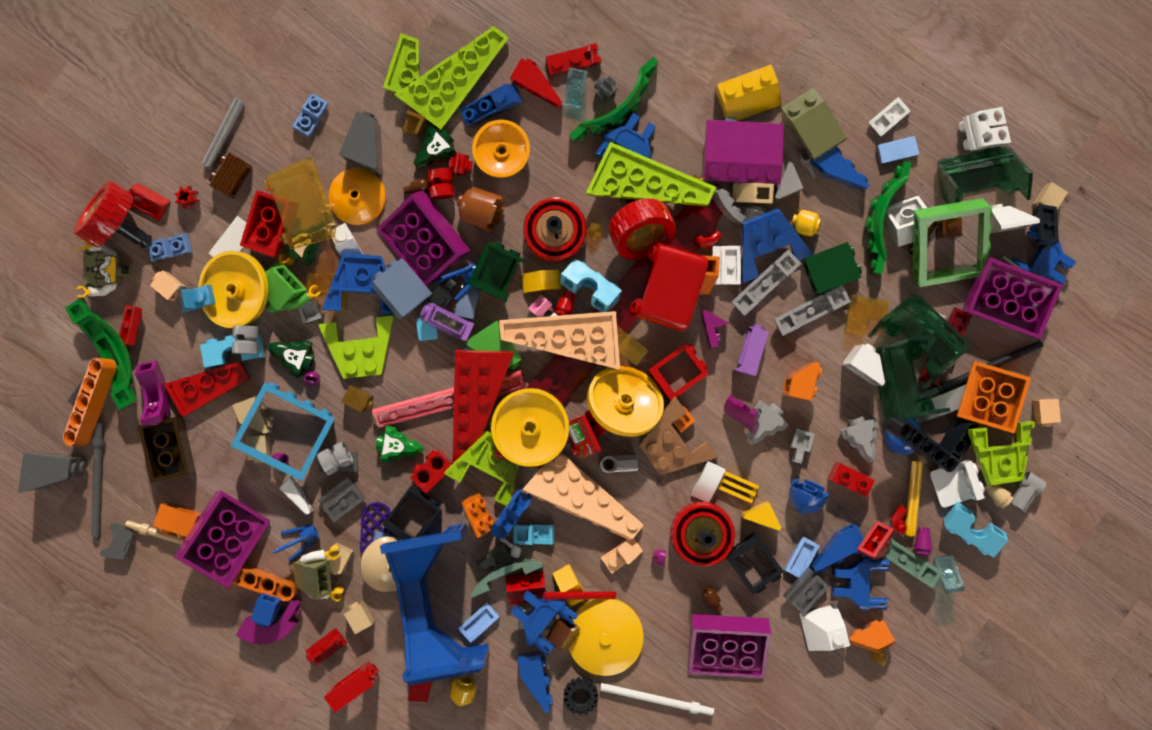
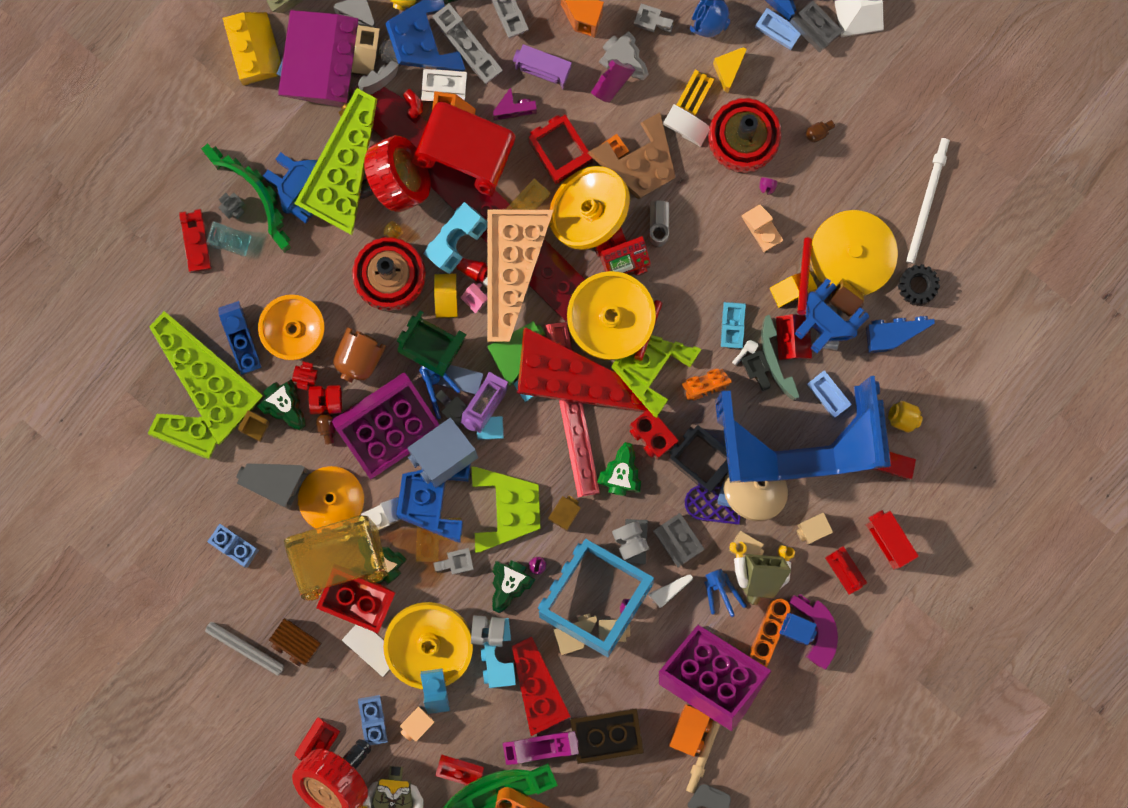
camera: 85 degrees left, 5 degrees down
red gear [174,185,200,210] -> none
bright green torso [265,253,323,313] -> none
blue connector [491,489,532,539] -> none
red slope [510,58,563,110] -> none
light nougat wing [521,452,643,540] -> none
magenta slope [688,614,771,679] -> none
black window [726,532,784,594] -> none

